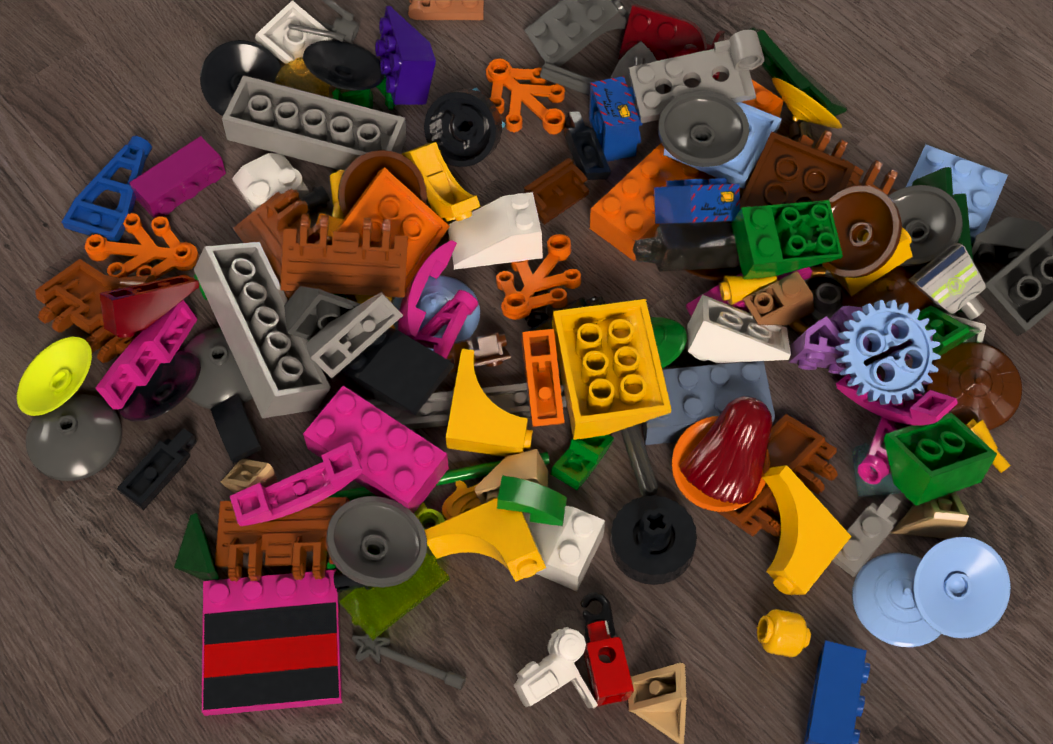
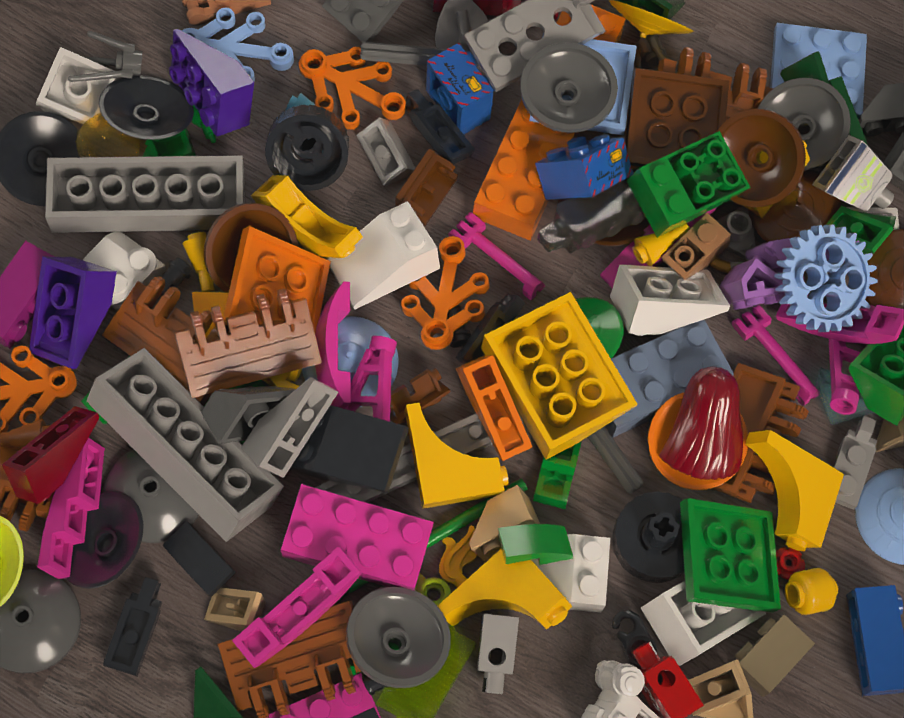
camera: 25 degrees left, 10 degrees up
none -> dark purple slope [29,256,117,369]
none -> light blue plant [181,8,294,81]
none -> light grey slope [356,117,416,186]
none -> dark pink hinge [448,212,545,300]
none -> light grey torso [477,614,519,694]
none -> white slope [641,581,766,666]
none -> green plate [680,498,781,613]
none -> dark pink hinge [732,305,820,406]
none -> dark tan brick [735,615,815,697]
none -> red plate [776,547,805,580]

